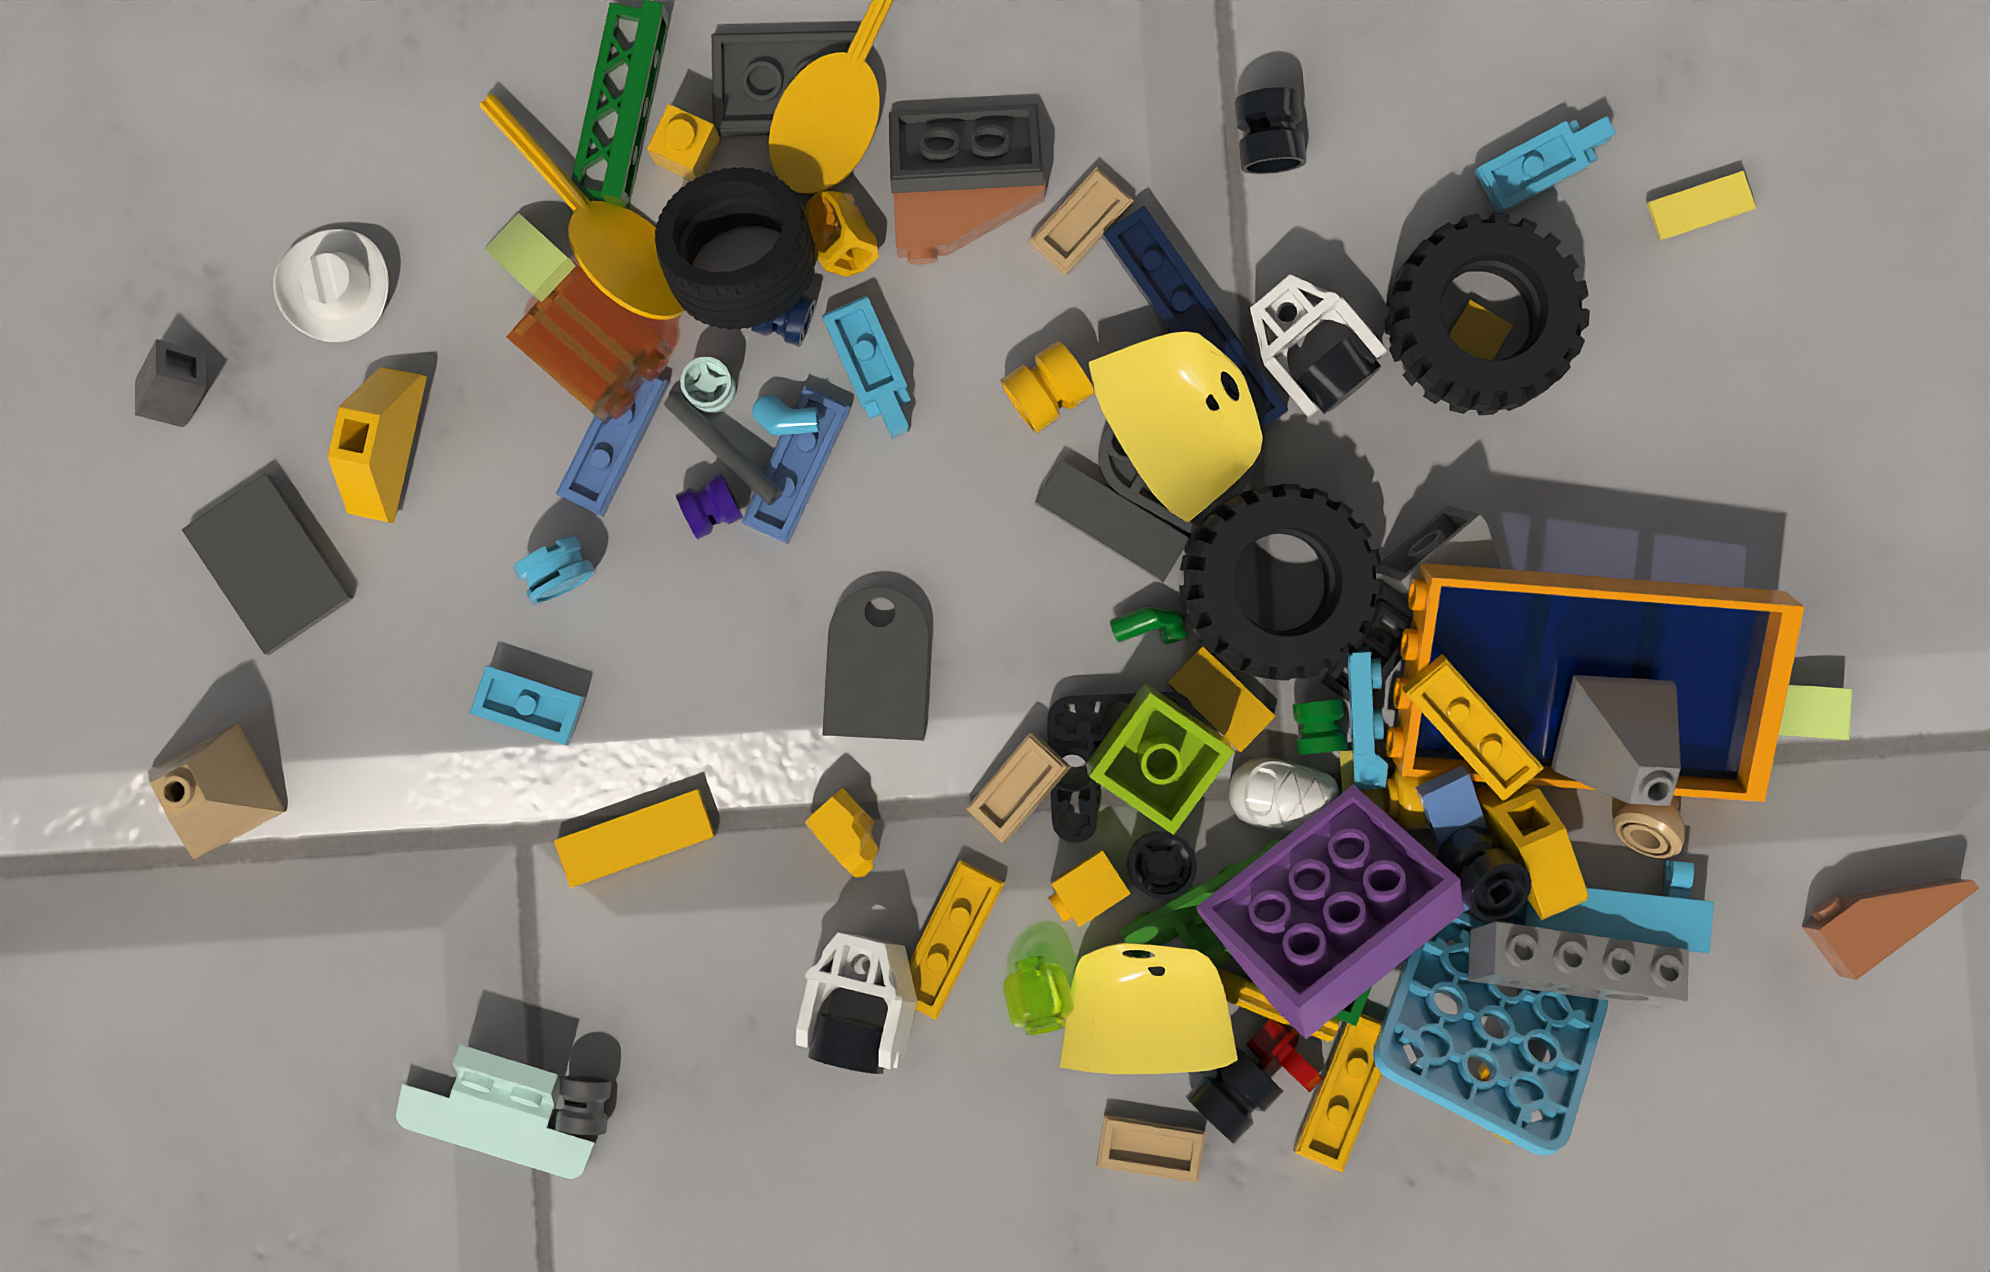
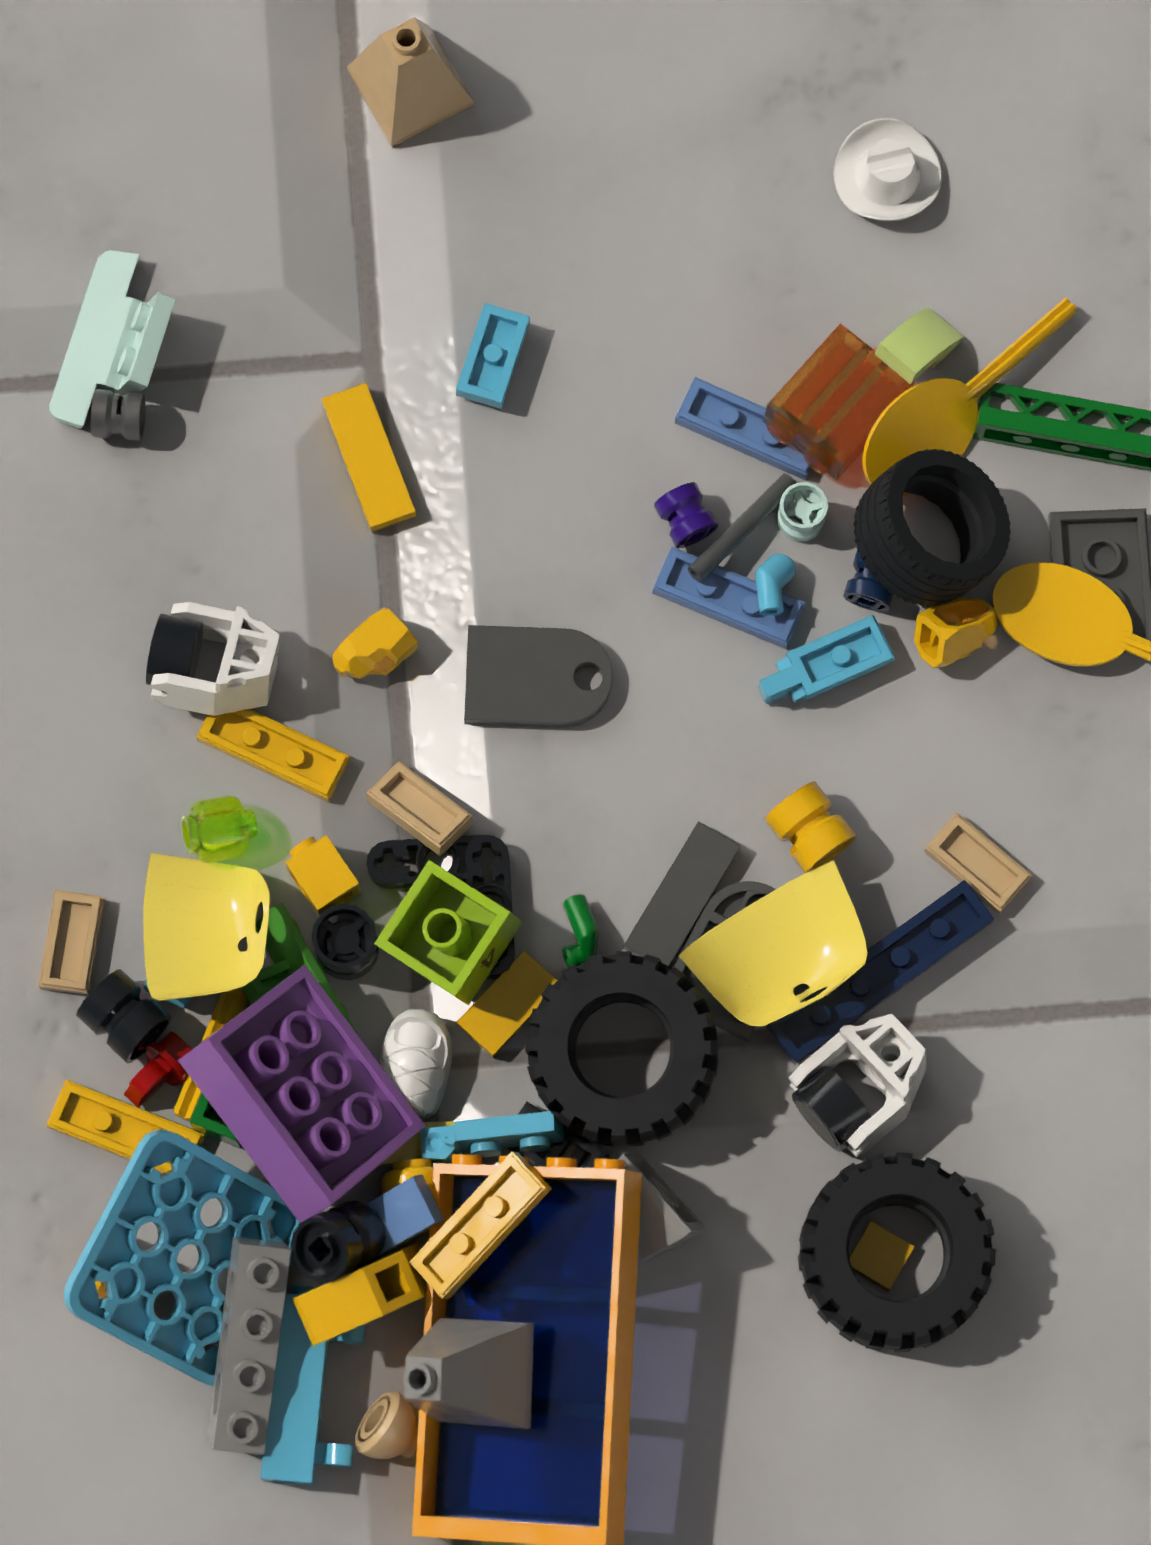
camera: 85 degrees right, 10 degrees down
flat silver panel [135,339,207,427] -> none
dark grey tile [181,473,353,655] -> none
yellow slope [327,367,427,524] -> none
medium azure wheel [513,535,596,605] -> none
yellow brick [647,104,721,181] -> none
dark grey tile [889,104,1043,193] -> none
nougat slope [893,179,1045,264] -> none
black wheel [1235,87,1307,174] -> none
green wheel [1292,699,1348,755] -> none
medium azure hinge [1474,116,1616,213] -> none
light yellow piece [1646,171,1756,241] -> none

